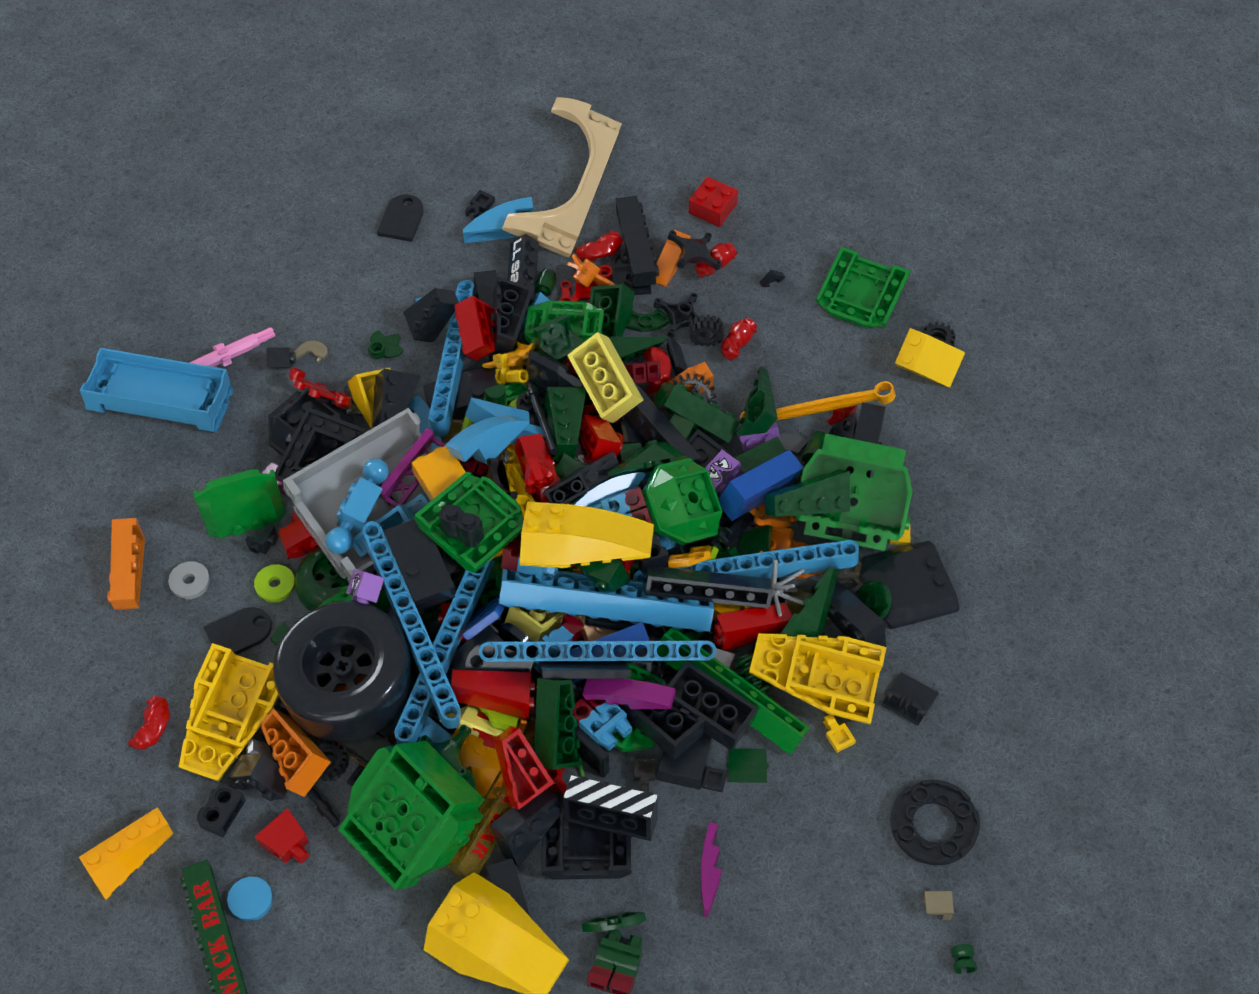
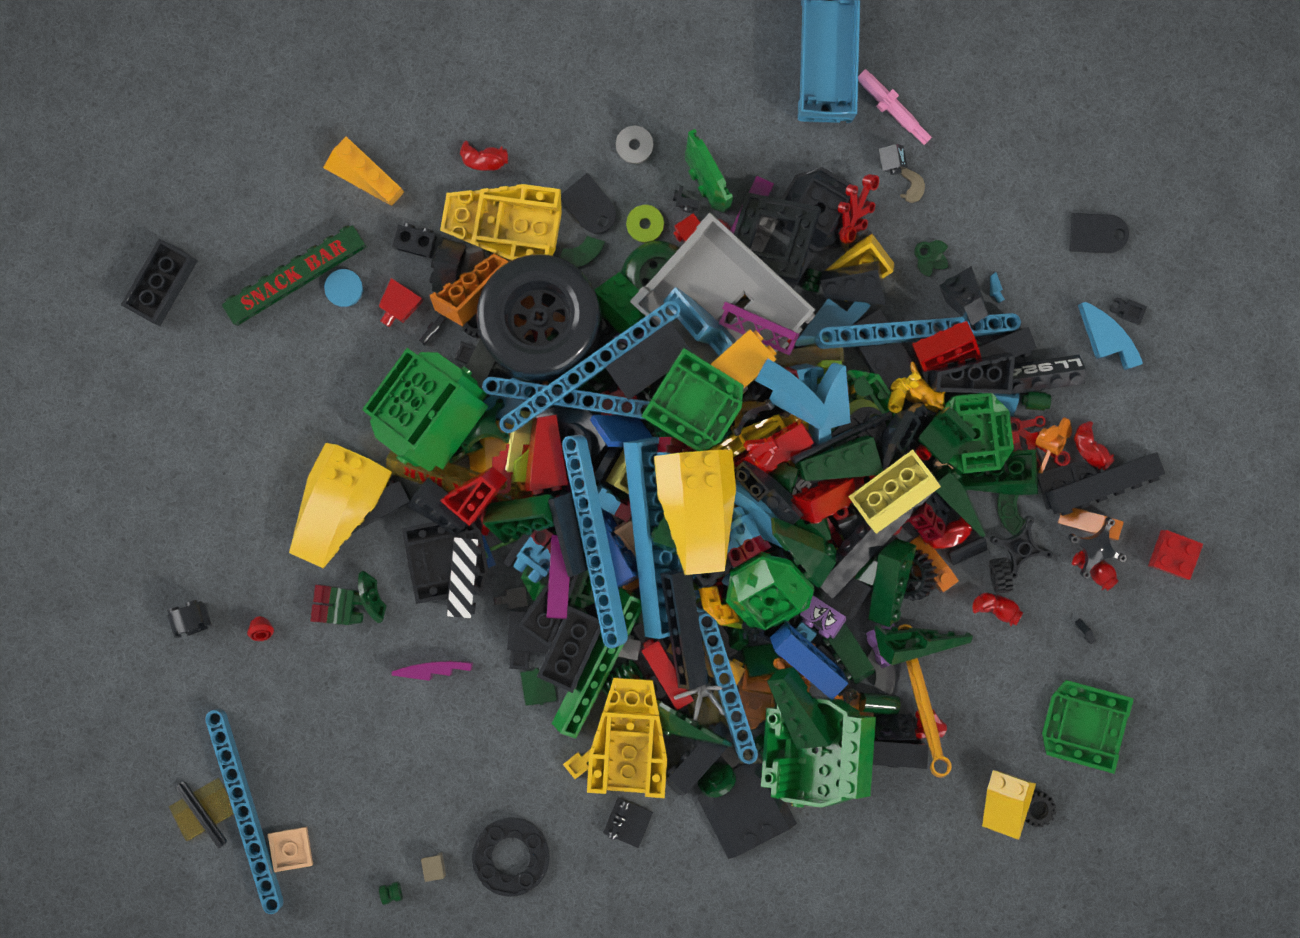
camera: 85 degrees right, 30 degrees up
orange wedge [107,518,145,610] -> none
dark azure brick [326,458,389,554] -> none
medium lavender brick [346,569,384,604] -> none
black brick [438,504,485,548] -> none
tan piece [502,97,622,257] -> none

